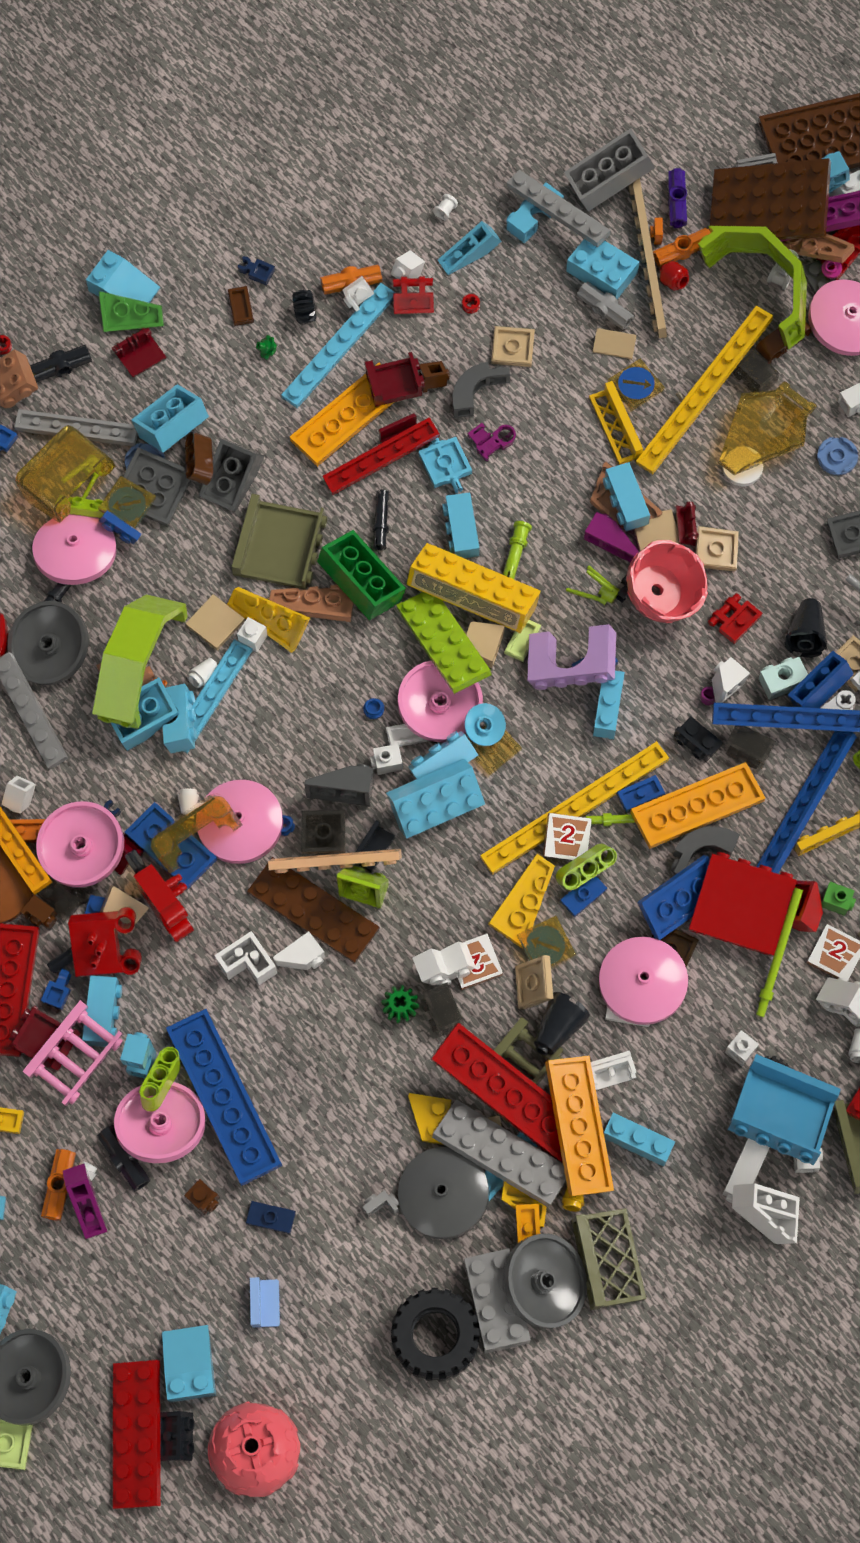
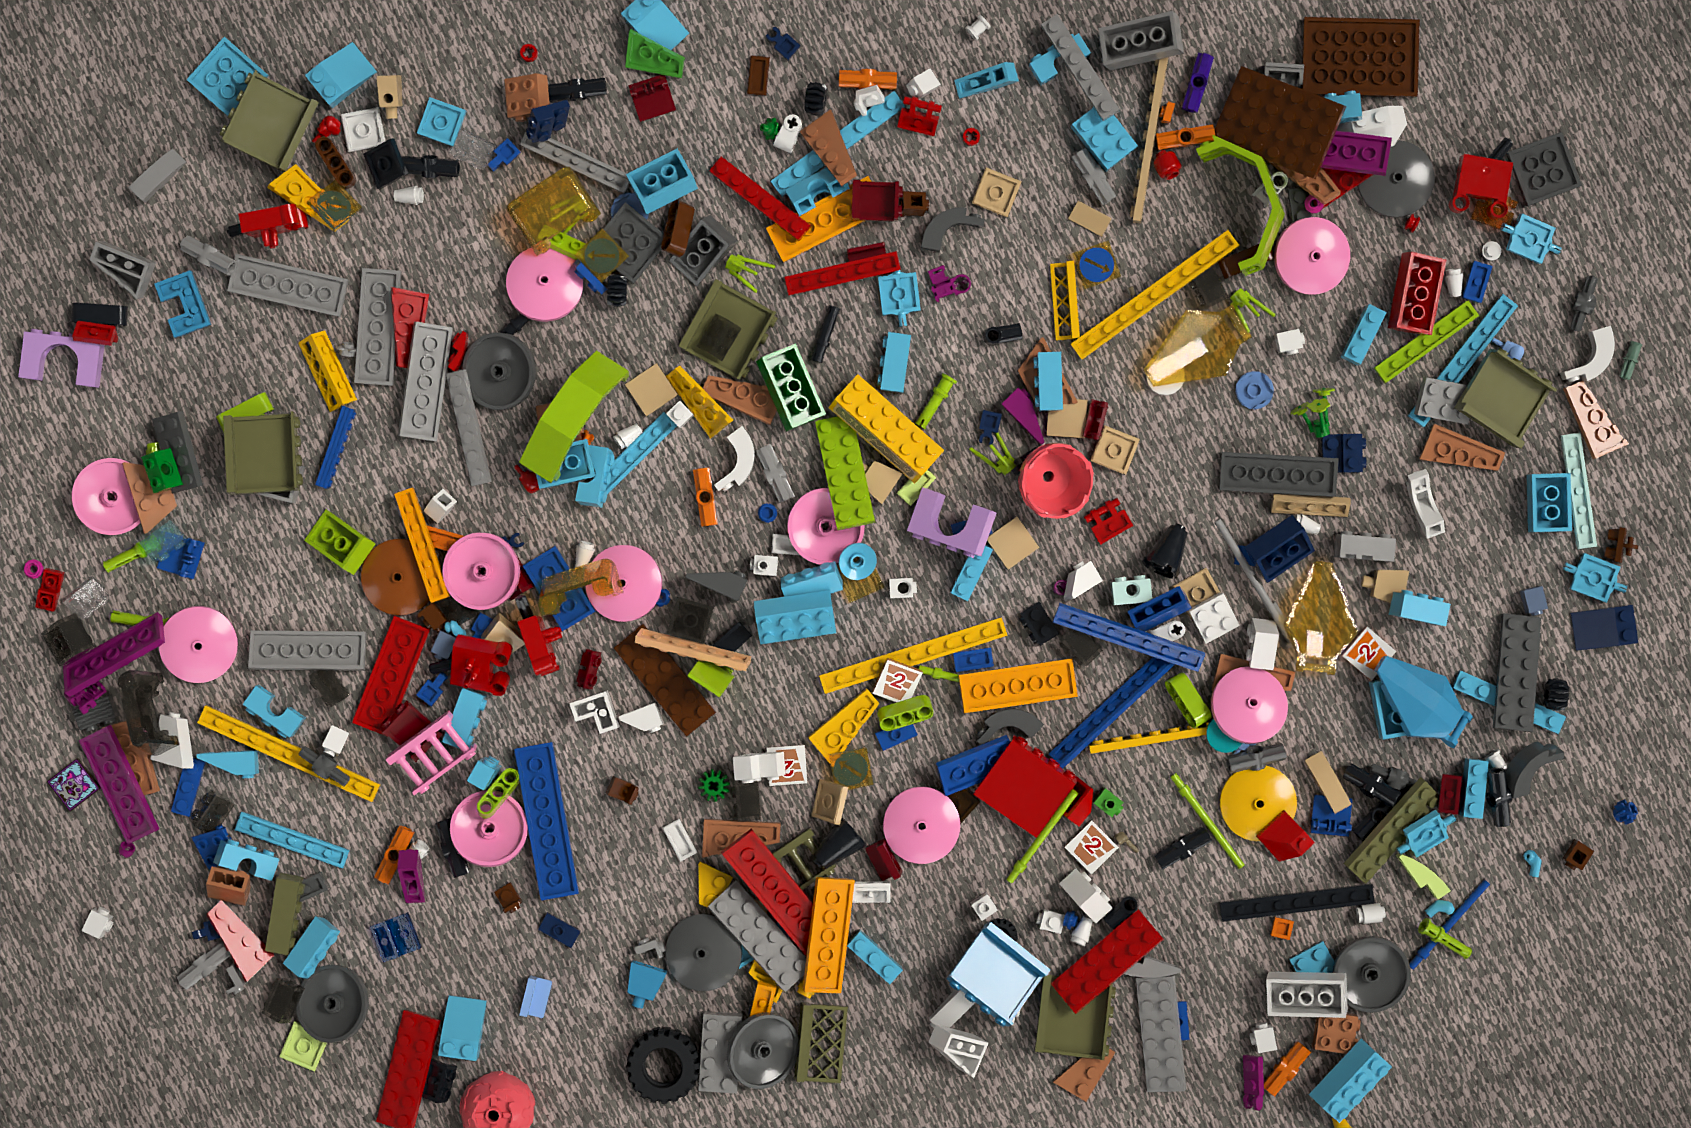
camera: 15 degrees right, 20 degrees up
none -> clear blue slope [370,912,422,963]
none -> sand blue brick [431,630,456,661]
none -> medium azure arm [445,620,466,637]
none -> red piece [514,465,539,494]
none -> dark blue plate [526,100,570,143]
none -> dark red hinge [576,649,602,689]
none -> reddish brown bracket [605,776,639,805]
none -> black gear [607,274,627,307]
none -> dark azure torso [627,960,667,1009]
none -> white tile [663,819,697,862]
none -> orange piece [693,467,718,527]
none -> clear smoke bracket [697,314,741,361]
none -> nougat wing [702,819,781,858]
none -> red plate [709,156,811,241]
none -> white arch [714,426,755,492]
none -> lime plant [725,254,775,293]
none -> light grey piece [756,444,795,503]
none -> white piece [773,114,802,153]
none -> medium azure arch [785,167,850,216]
none -> nougat wing [800,109,857,186]
none -> dark red panel [865,838,903,881]
none -> white brick [889,578,917,598]
none -> dark blue plate [979,410,1002,445]
none -> black piece [983,323,1023,346]
none -> tan tile [987,517,1039,570]
none -> white bracket [1036,909,1065,934]
none -> blue plate [1063,911,1078,930]
none -> lime plant [1230,288,1275,333]

